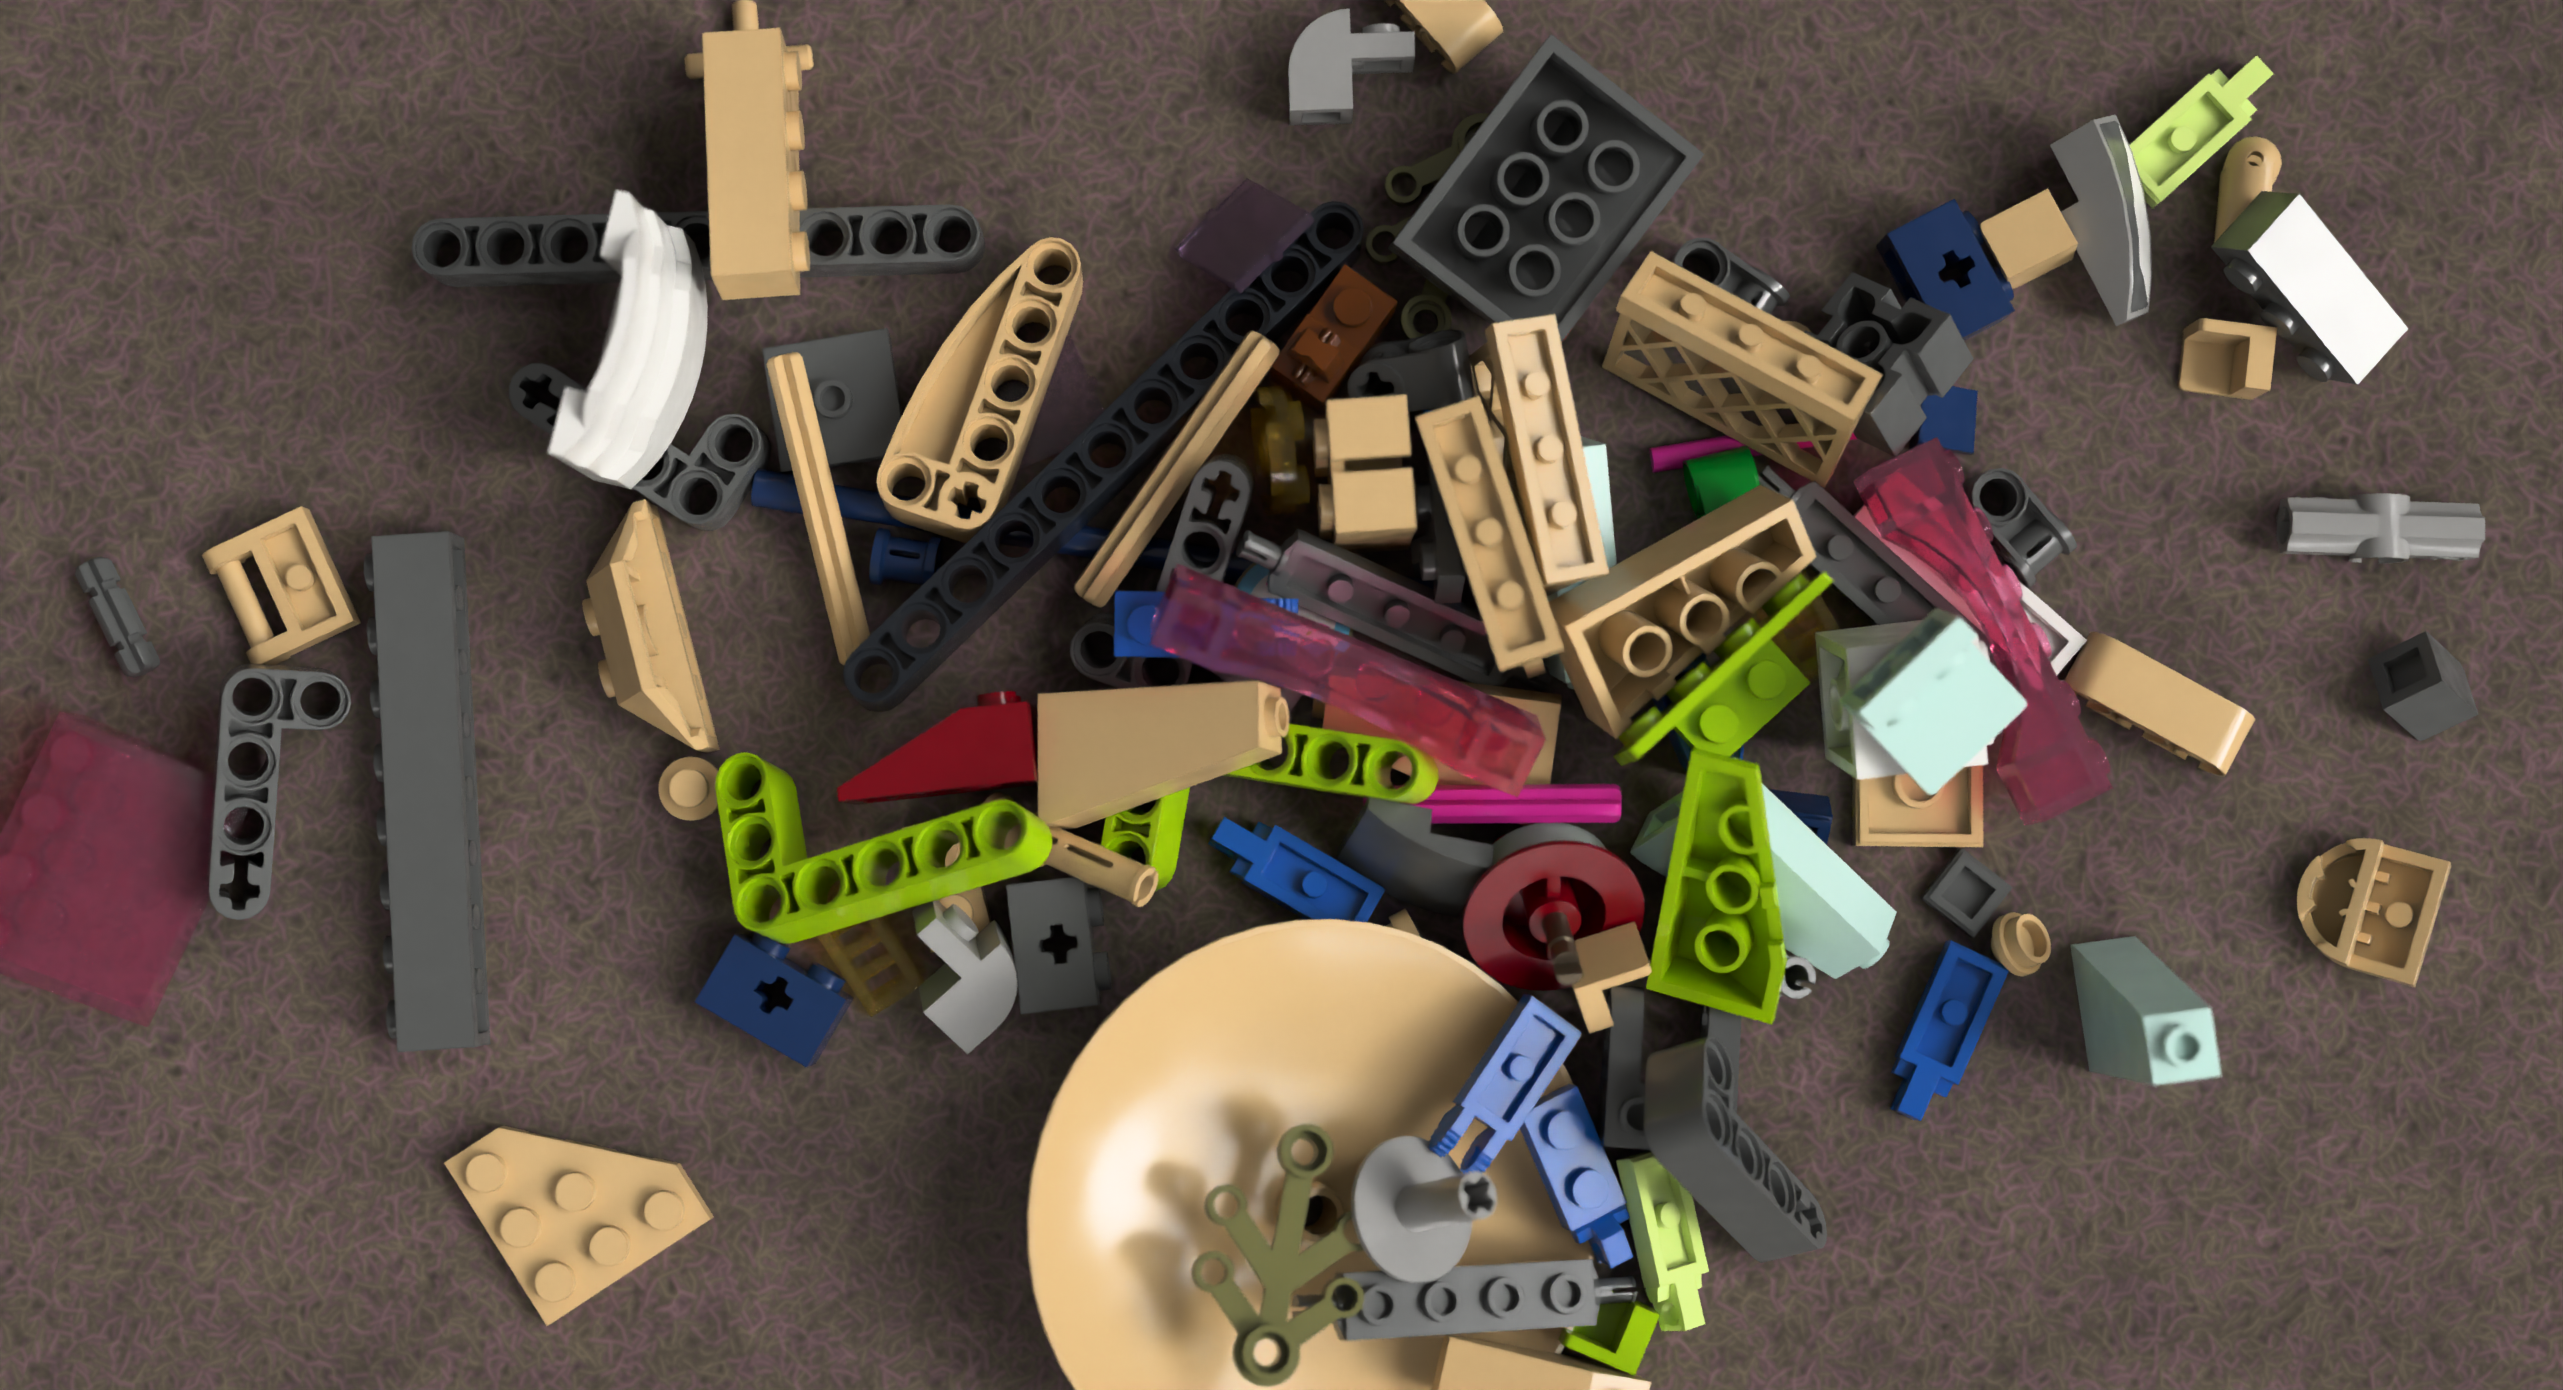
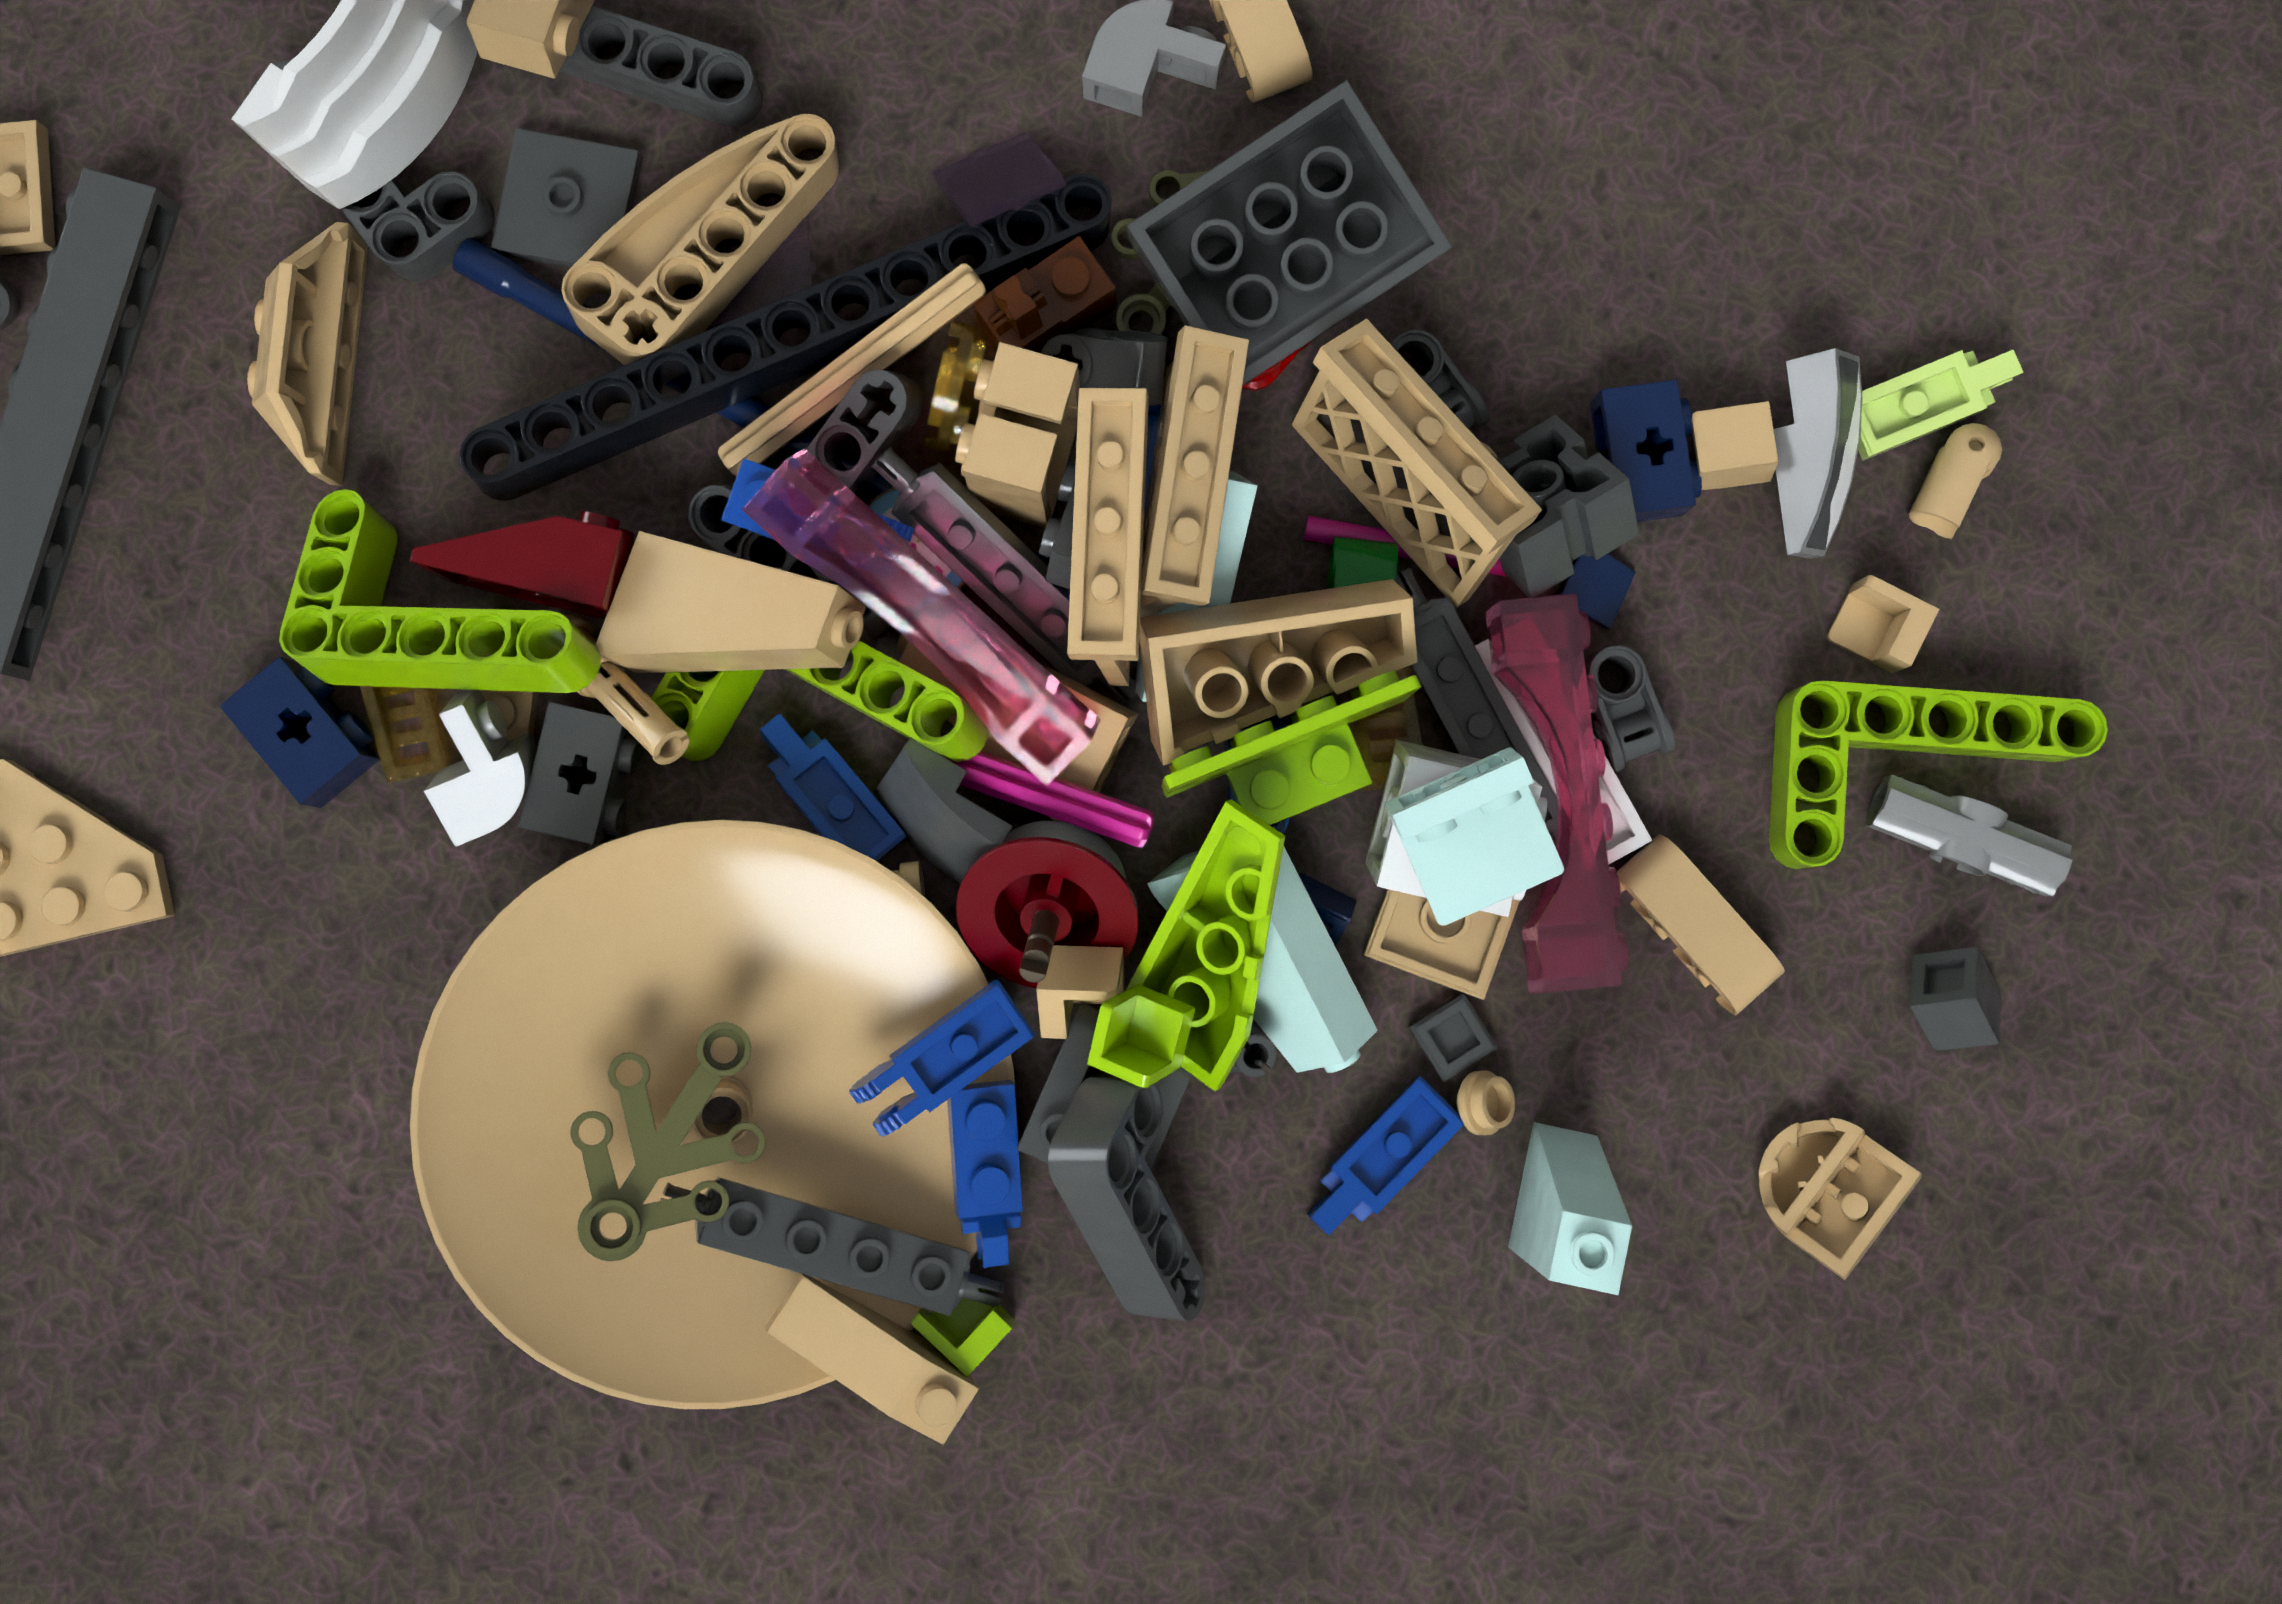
camera: 20 degrees right, 0 degrees up
tan plate [659,757,718,821] -> none
tan axle [767,352,870,665] -> none
dark blue bush [869,528,944,586] -> none
light grey piece [1351,1136,1497,1283] -> none
yellowish green hinge [1616,1150,1709,1331] -> none
brick [2211,191,2408,385] -> none
none -> lime panel [1087,984,1196,1088]
none -> lime beam [1769,681,2108,869]

